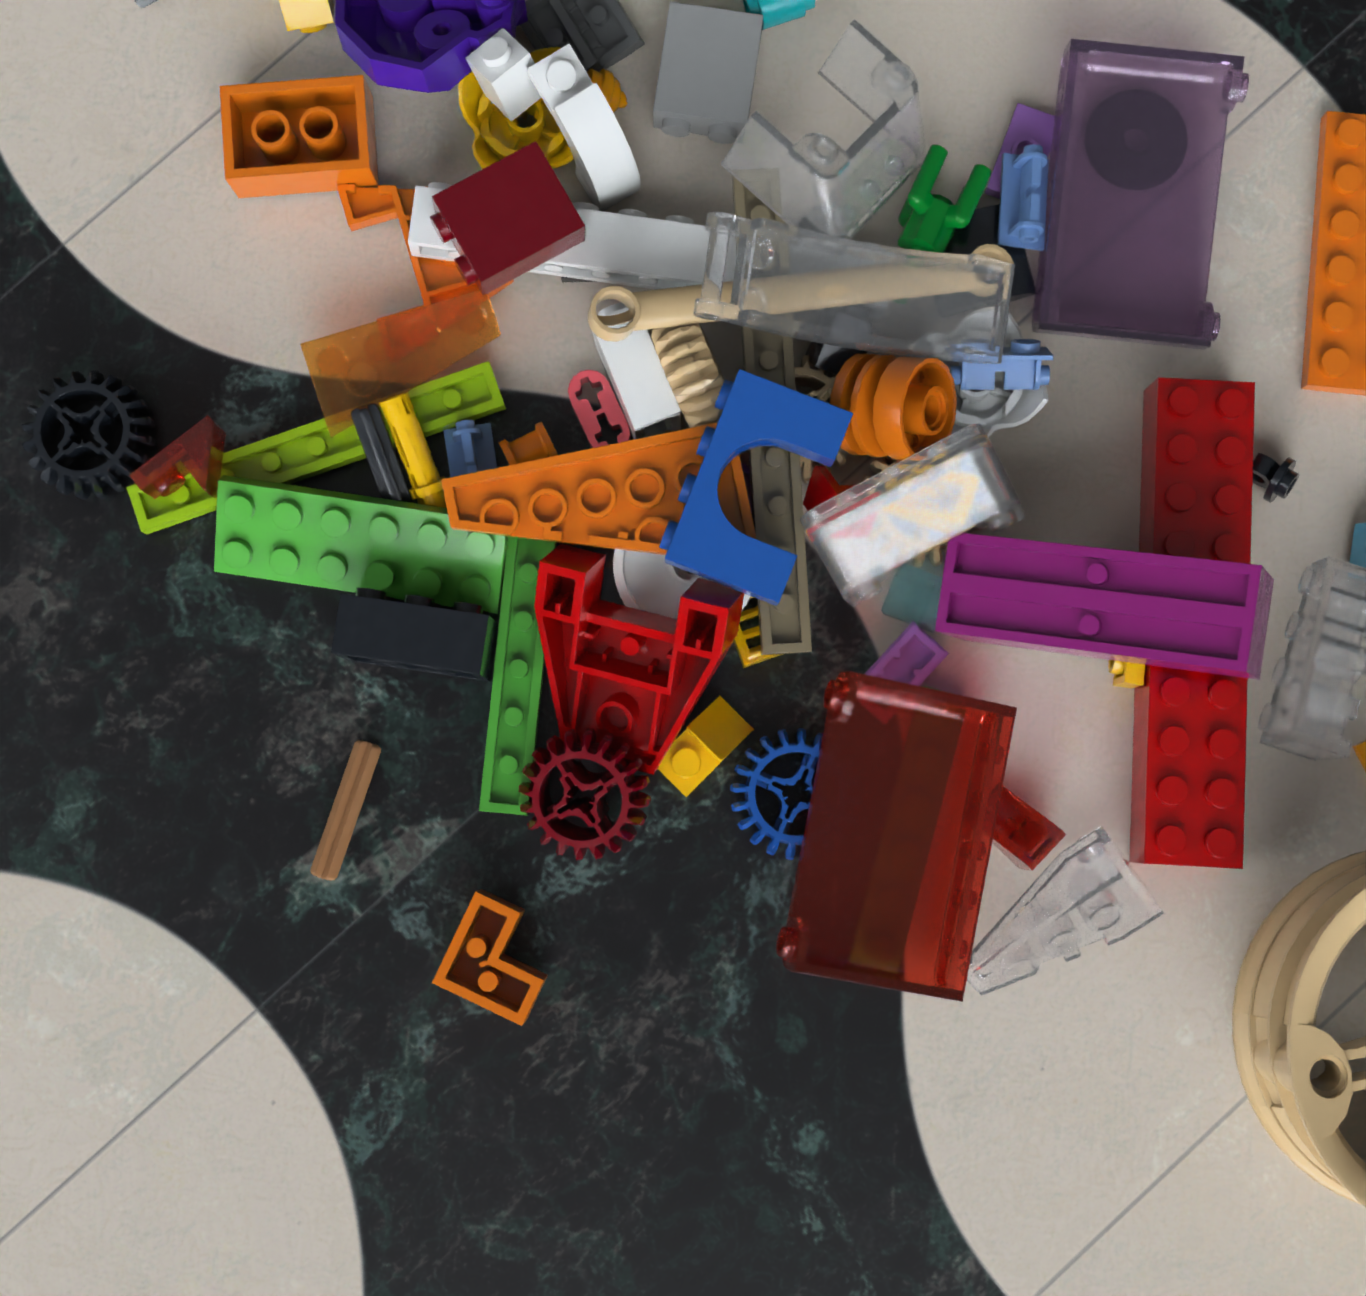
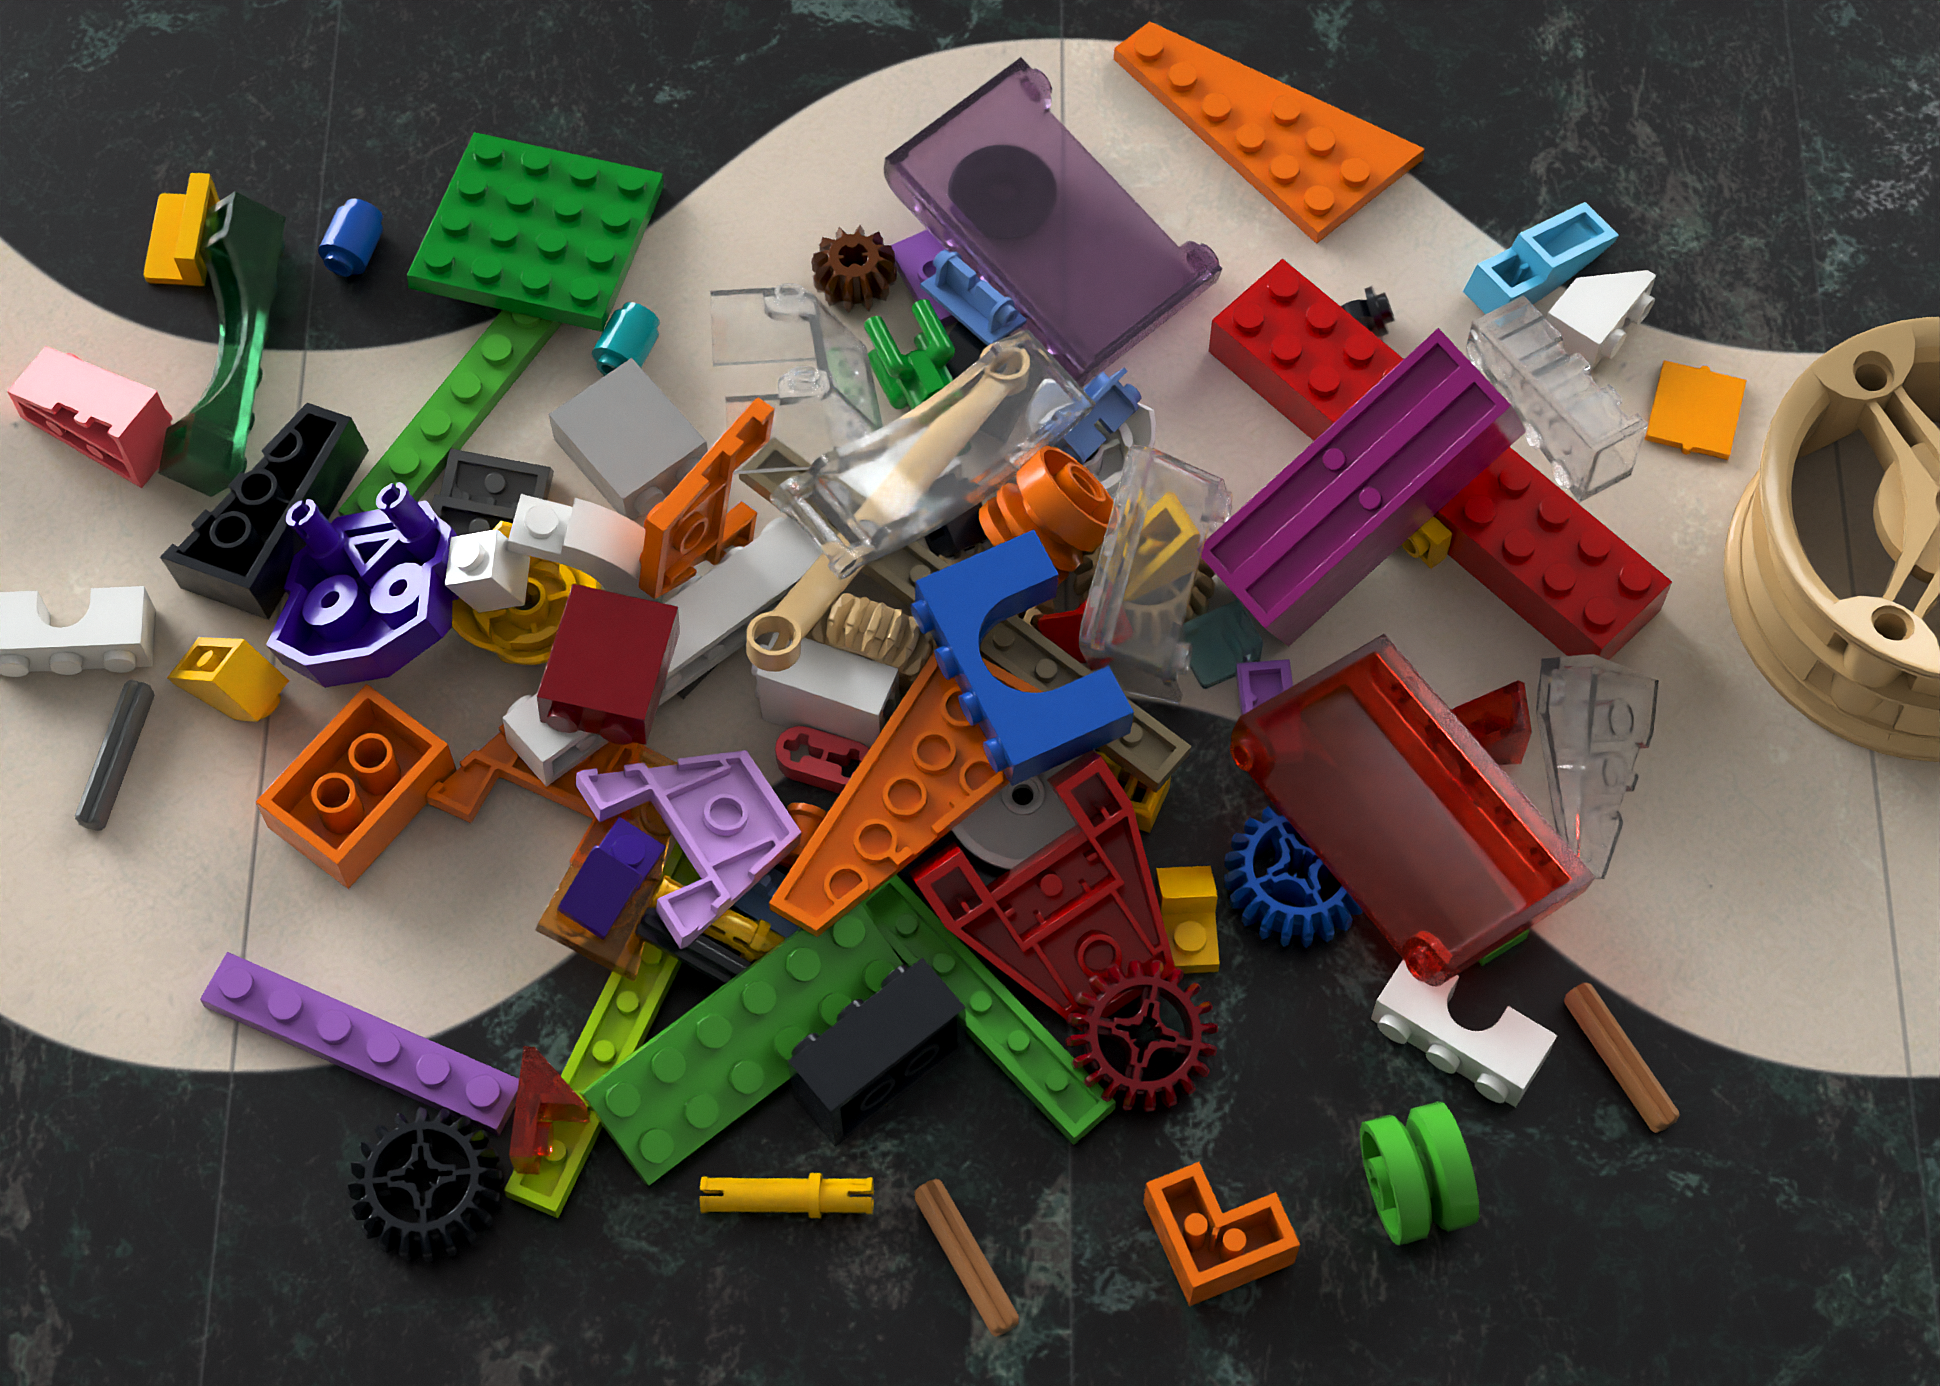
camera: 45 degrees left, 20 degrees down
none -> medium lavender plate [200,952,525,1136]
none -> dark purple slope [557,817,666,940]
none -> lavender wing [576,750,802,949]
none -> orange wing [638,397,775,599]
none -> yellow pin [700,1173,874,1218]
none -> reddish brown gear [811,225,897,314]
none -> bright green wheel [1360,1101,1479,1245]
none -> white arch [1371,948,1557,1107]
none -> medium nougat axle [1564,982,1679,1133]

